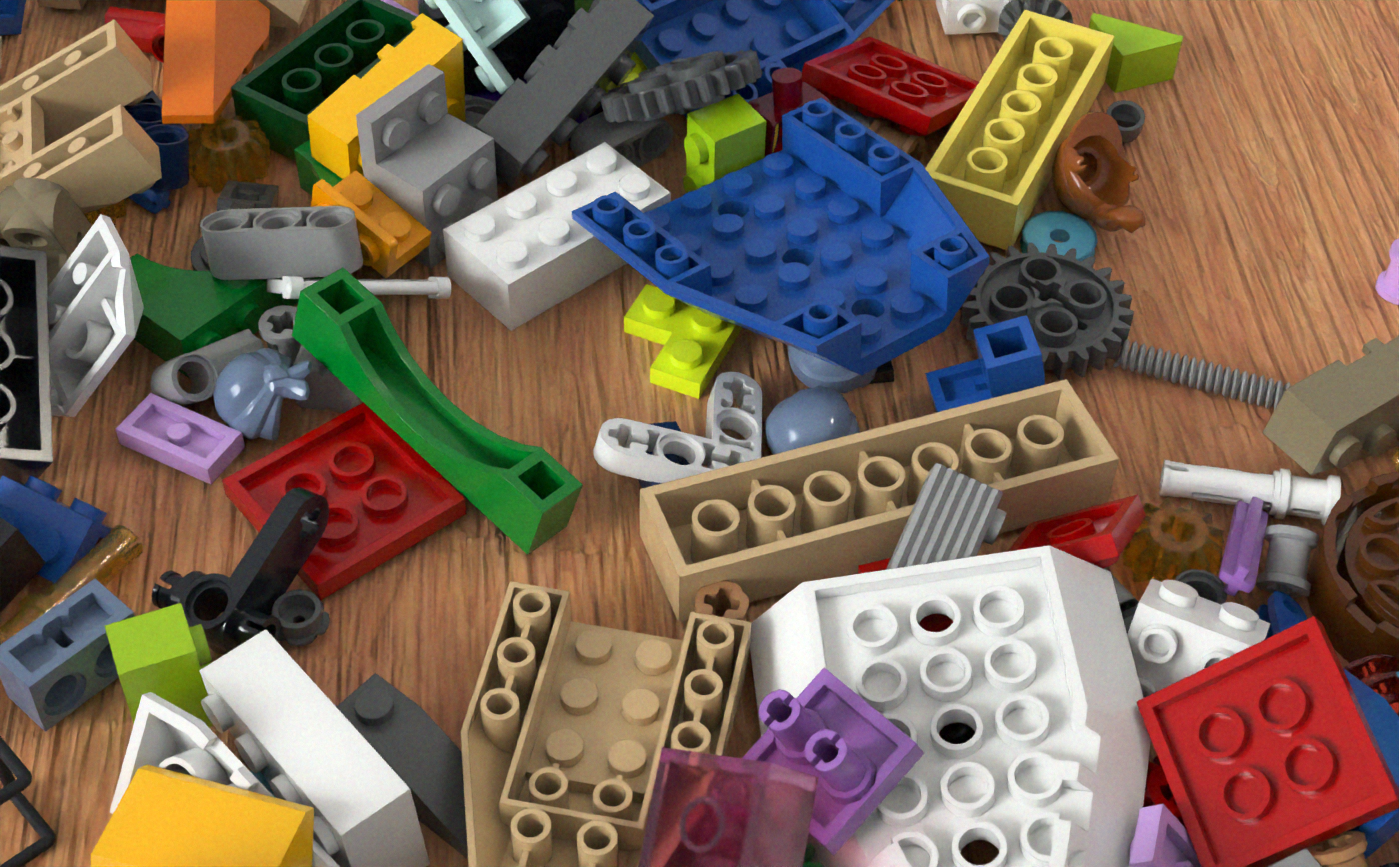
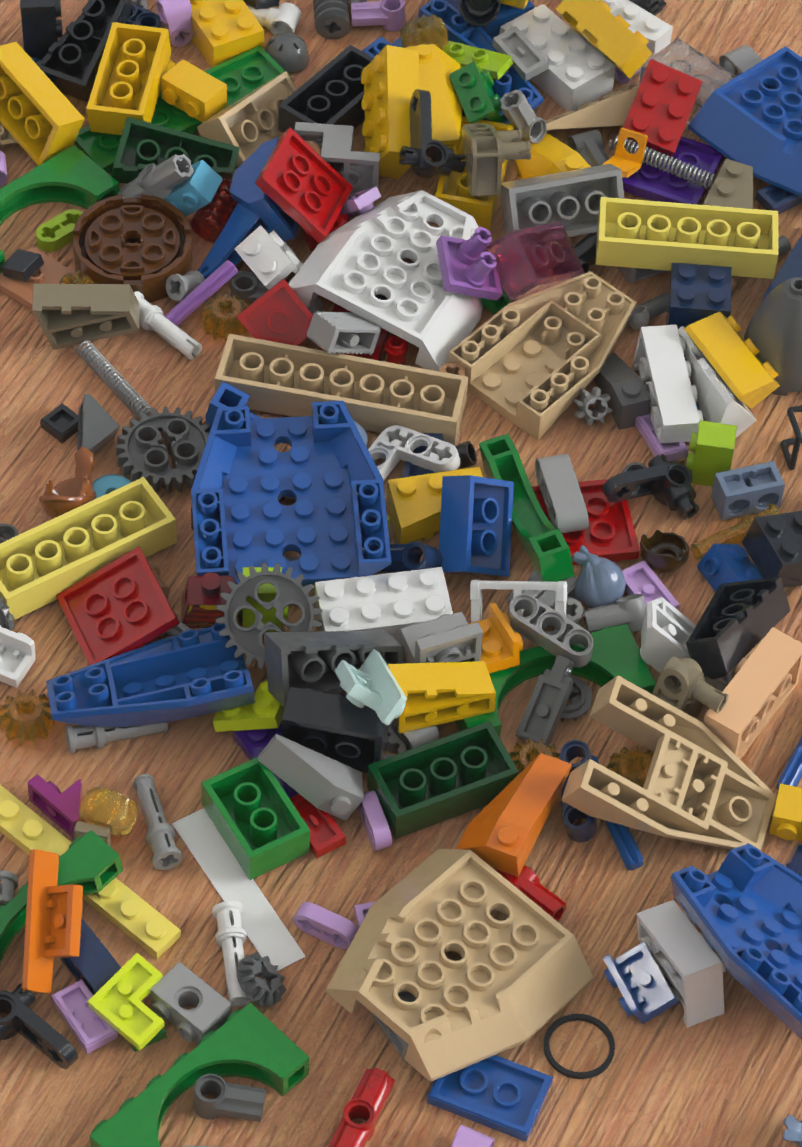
camera: 150 degrees left, 5 degrees up
none -> black tile [40,403,78,443]
none -> dark grey slope [77,394,120,455]
none -> dark blue piece [378,541,442,573]
none -> yellow wedge [387,466,483,544]
none -> blue slope [439,475,514,577]
none -> black hinge [455,441,477,467]
none -> light grey beam [535,454,589,533]
none -> light grey gear [573,386,612,426]
none -> dark brown hair [640,530,689,573]

